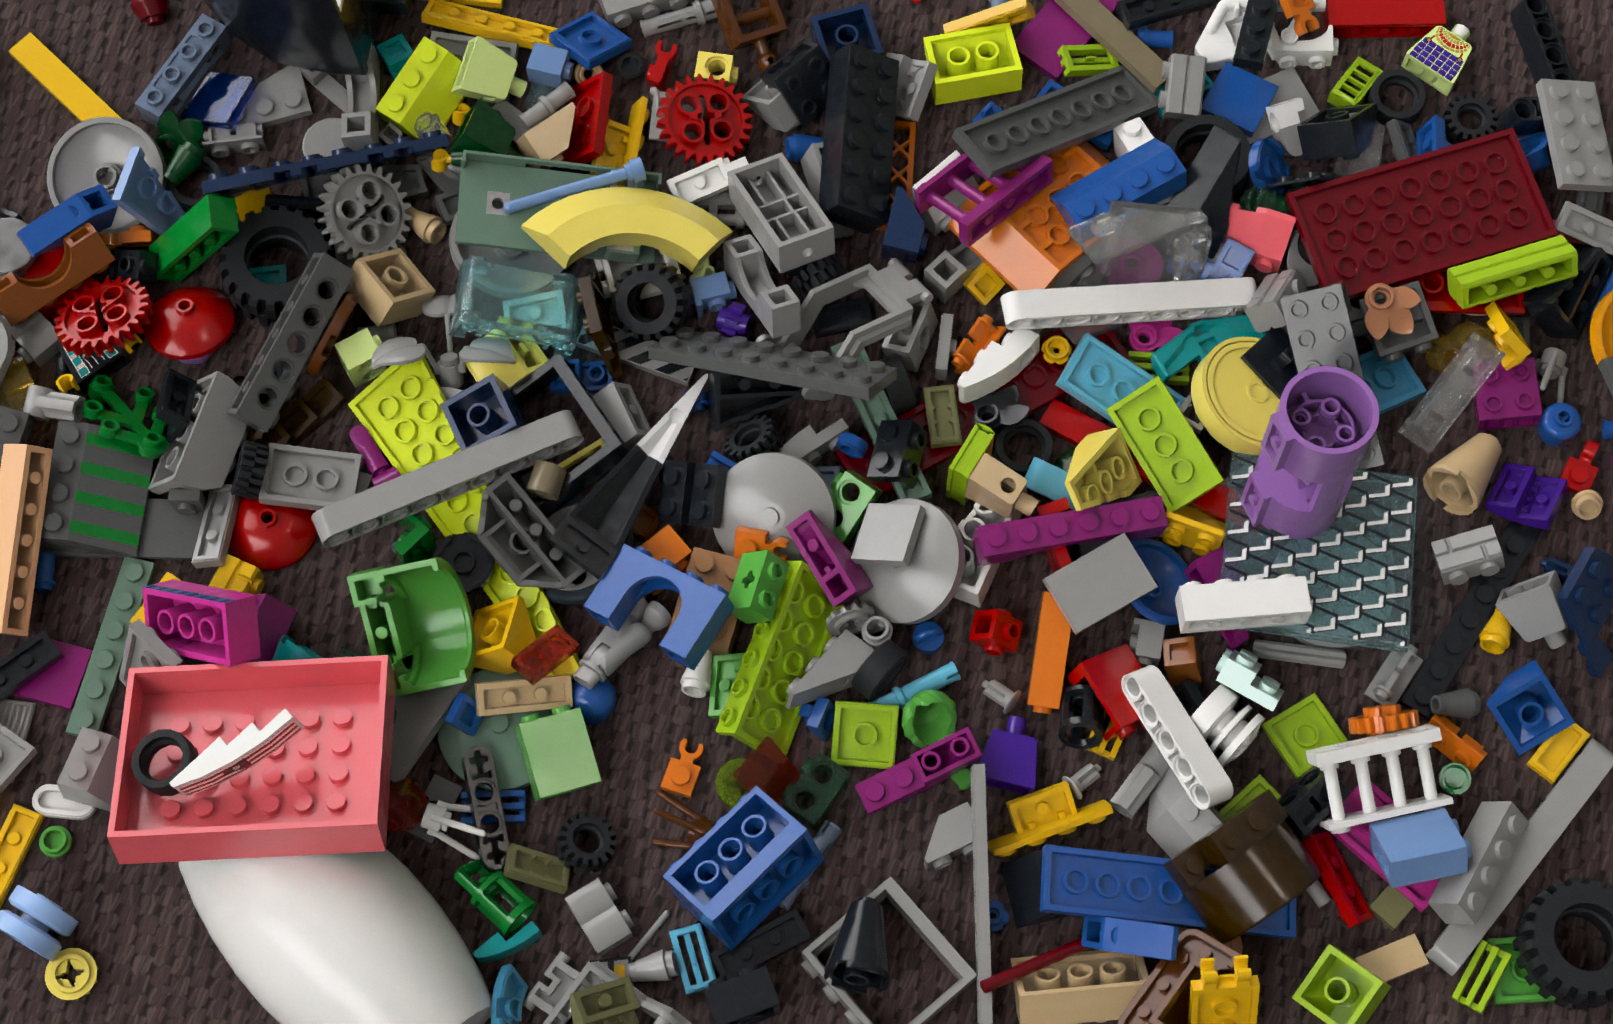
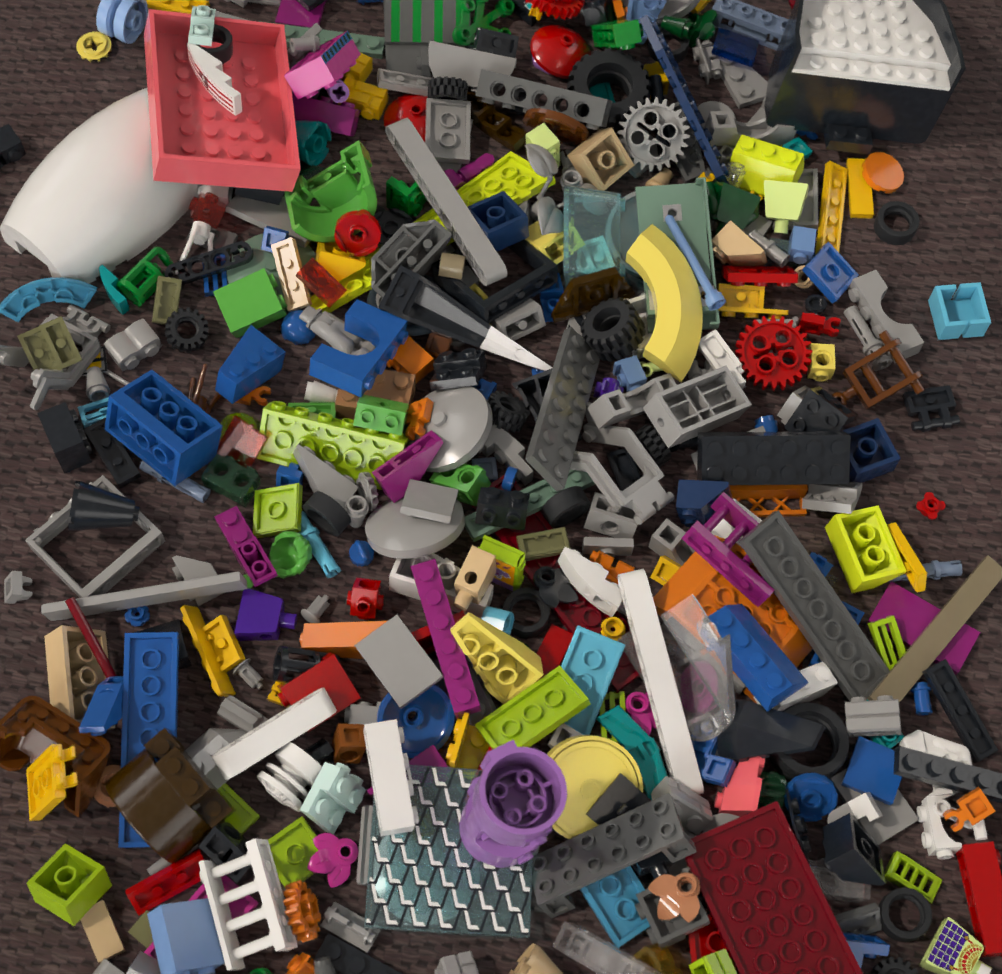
camera: 80 degrees right, 5 degrees down
none -> light aqua slope [188,5,216,46]
none -> blue wedge [215,325,286,404]
none -> light grey pin [290,34,320,53]
none -> dark pink plate [307,833,358,888]
none -> red plate [334,209,381,257]
none -> light grey cone [560,170,583,200]

